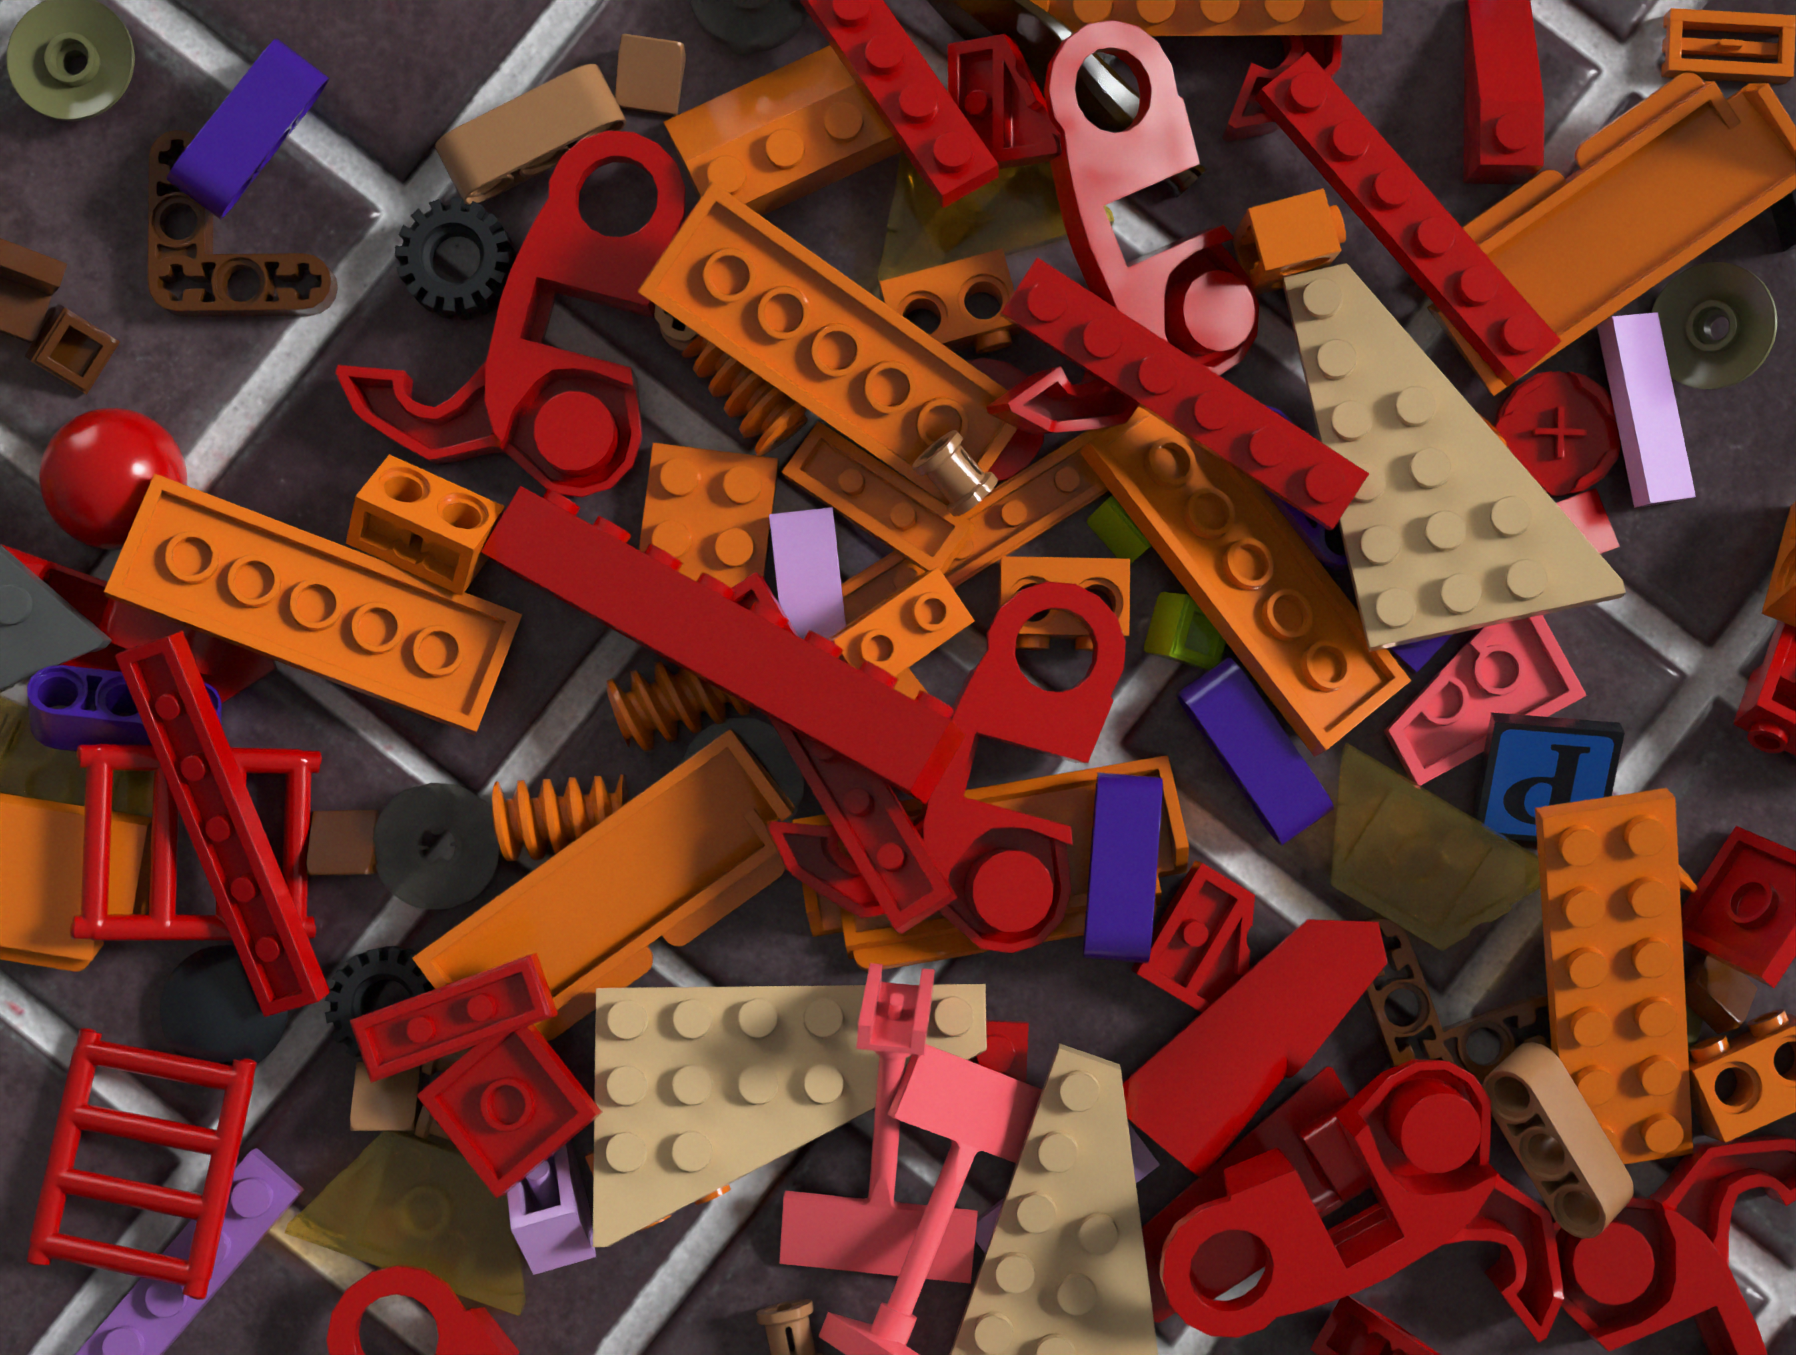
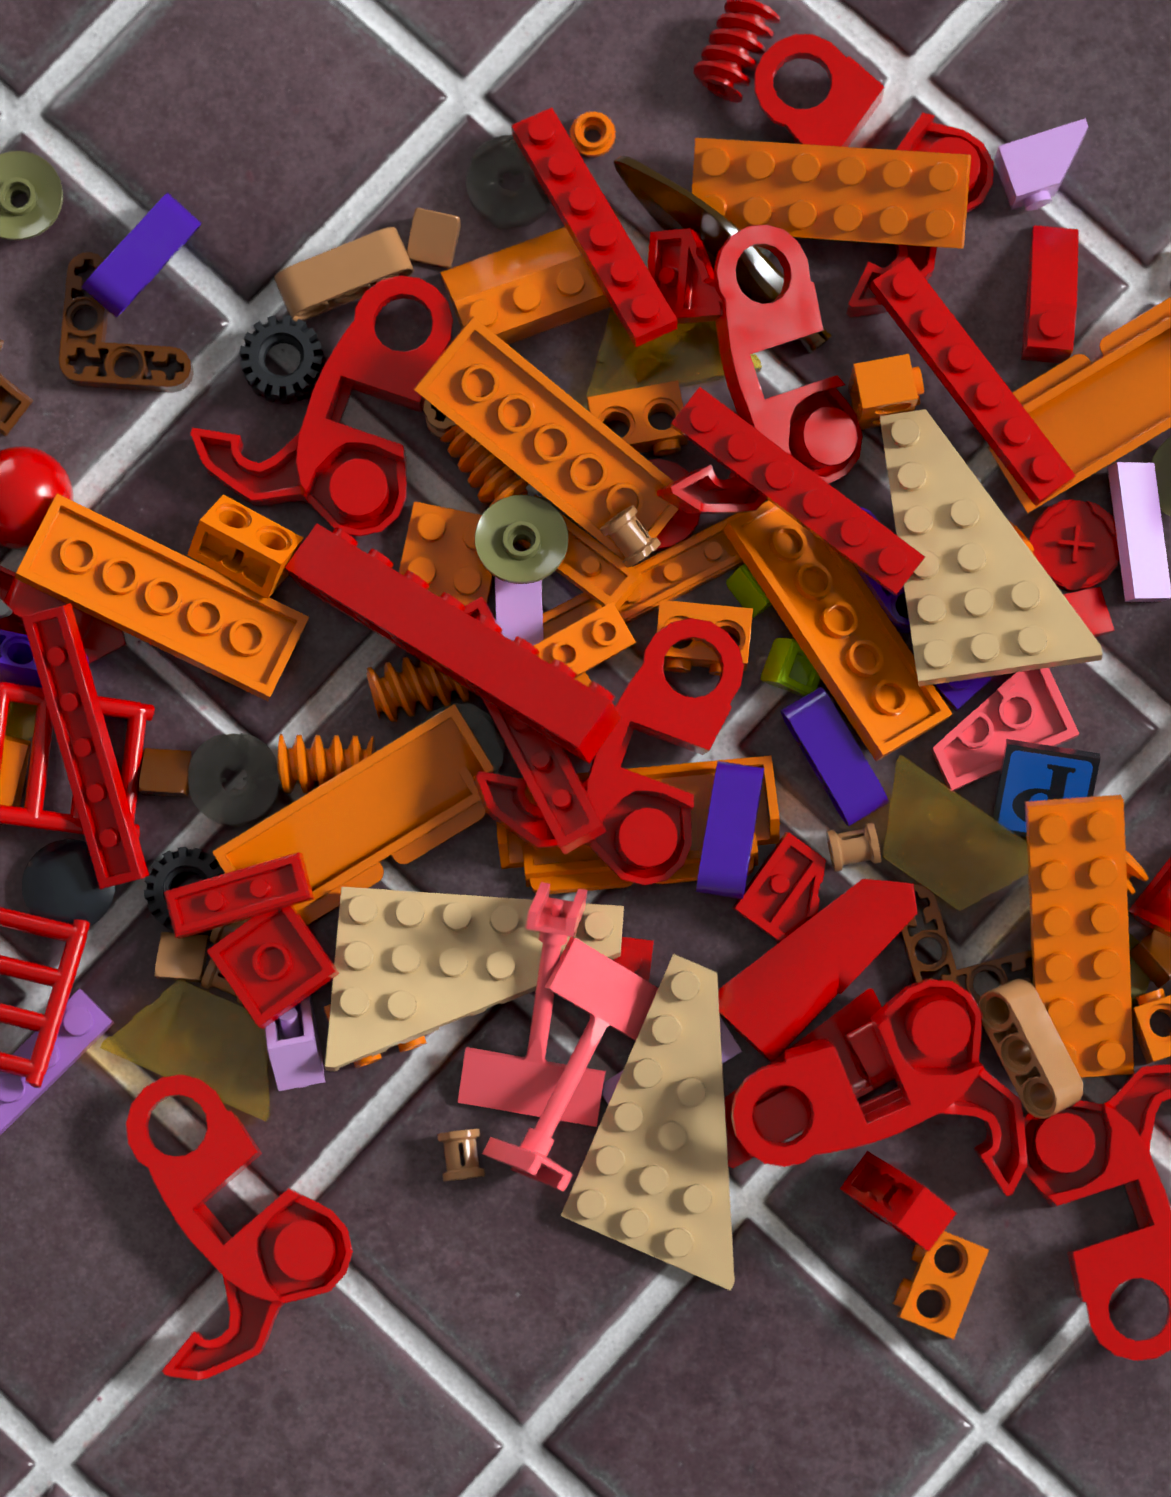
camera: 10 degrees right, 5 degrees down
none -> olive dish [475,495,568,584]
none -> medium nougat bush [826,823,881,872]

